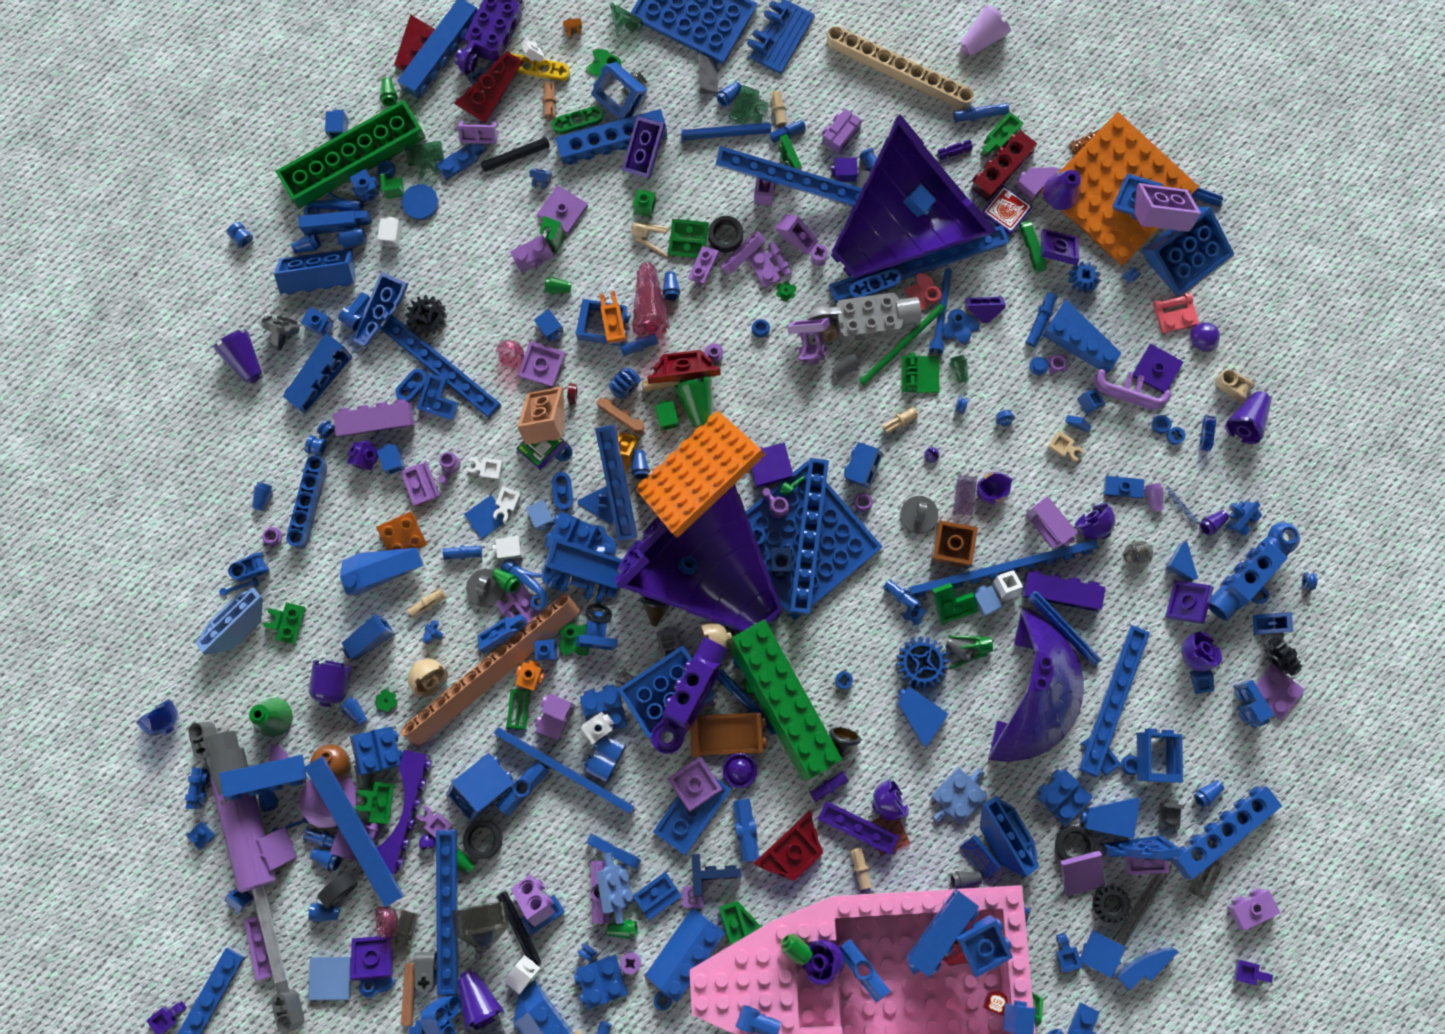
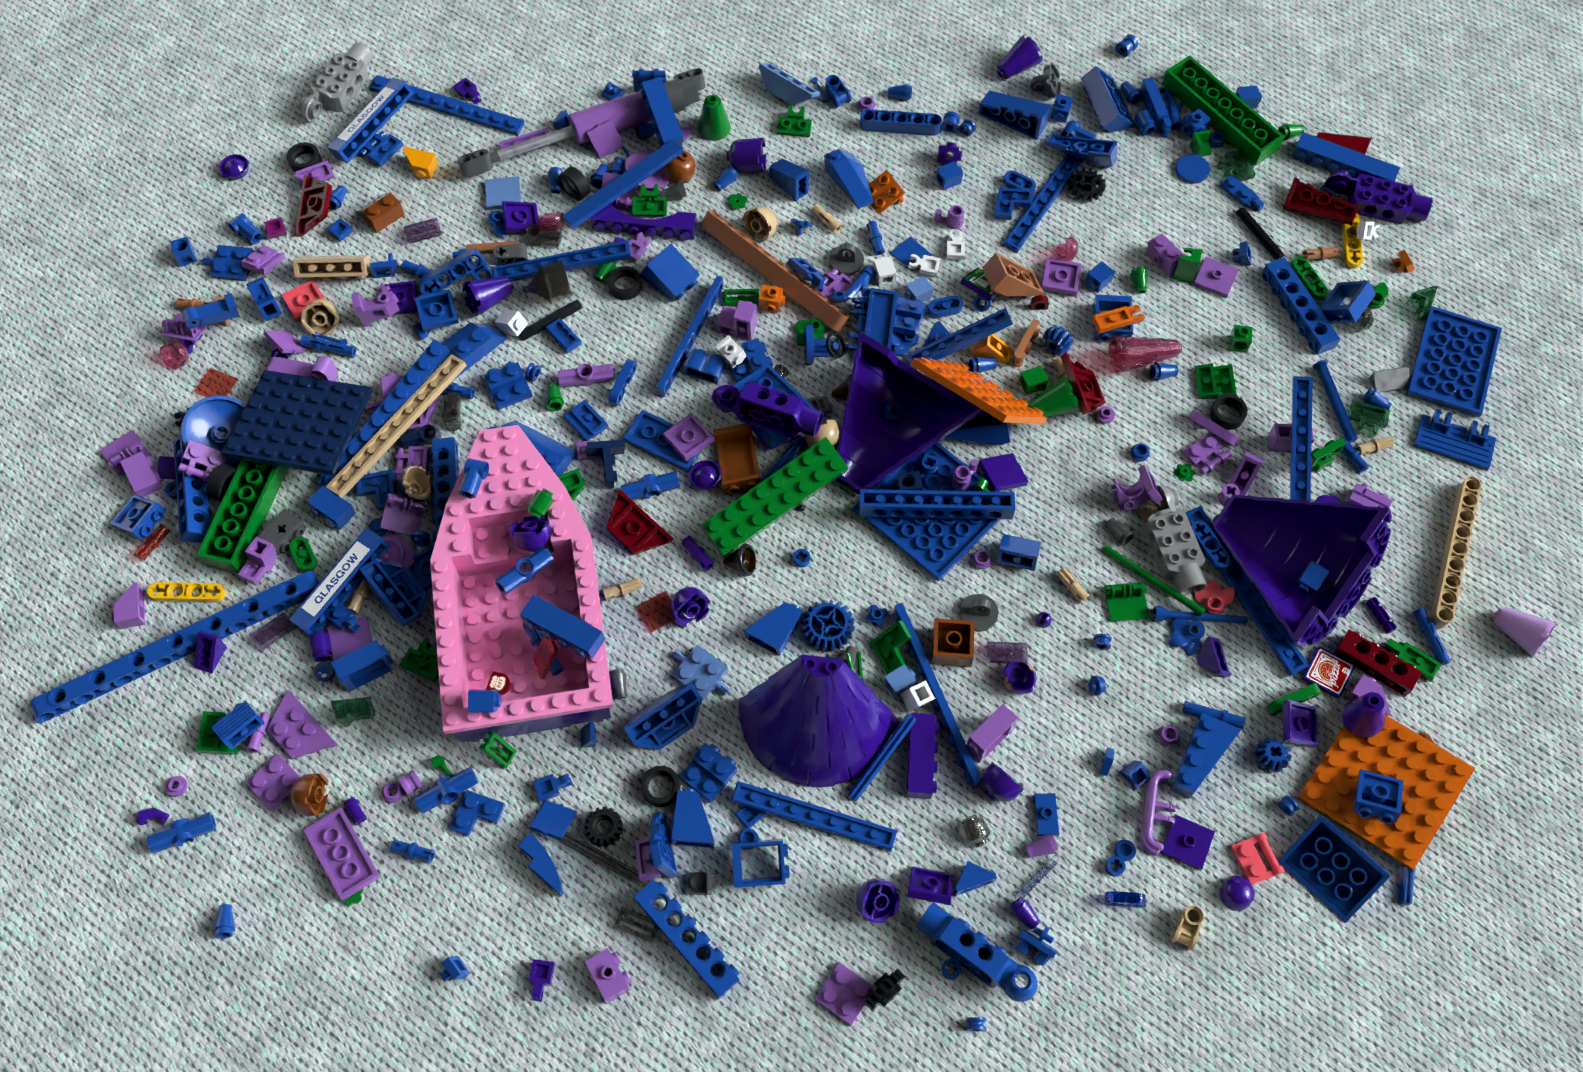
camera: 80 degrees right, 15 degrees down
clear blue cylinder [136,699,178,736] -> none
medium lavender brick [333,399,415,437] -> none
blue plate [350,726,403,776] -> none
white brick [377,217,402,247] -> none
medium lavender plate [400,461,441,507] -> none
medium lavender hinge [458,121,499,144] -> none
green cone [492,569,520,594] -> none
blue piece [496,760,550,816] -> none
medium lavender brick [510,874,555,927] -> none
blue bracket [534,639,558,661] -> none
medium blue plate [596,853,633,924] -> none
blue pin [620,333,659,357] -> none
medium lavender wheel [620,952,641,974] -> none
dark purple slope [622,116,666,179] -> none
tan plant [631,221,670,258] -> none
medium lavender hinge [688,246,719,287] -> none
dark purple plate [818,800,899,855] -> none
blue pin [883,579,921,612] -> none
clear green cone [949,355,969,384] -> none
blue plate [956,915,1013,977] -> none
blue tile [959,834,1002,878] -> none
blue plate [1029,357,1049,376] -> none
tan plate [1047,430,1084,462] -> none
medium lavender tile [1060,851,1105,896] -> none
medium lavender slope [1135,183,1201,231] -> none
blue slope [1190,670,1214,694] -> none
blue cone [1193,780,1224,808] -> none
dark purple cone [1225,391,1272,444] -> none
blue plate [1233,680,1274,728] -> none
blue slope [1253,612,1293,635] -> none

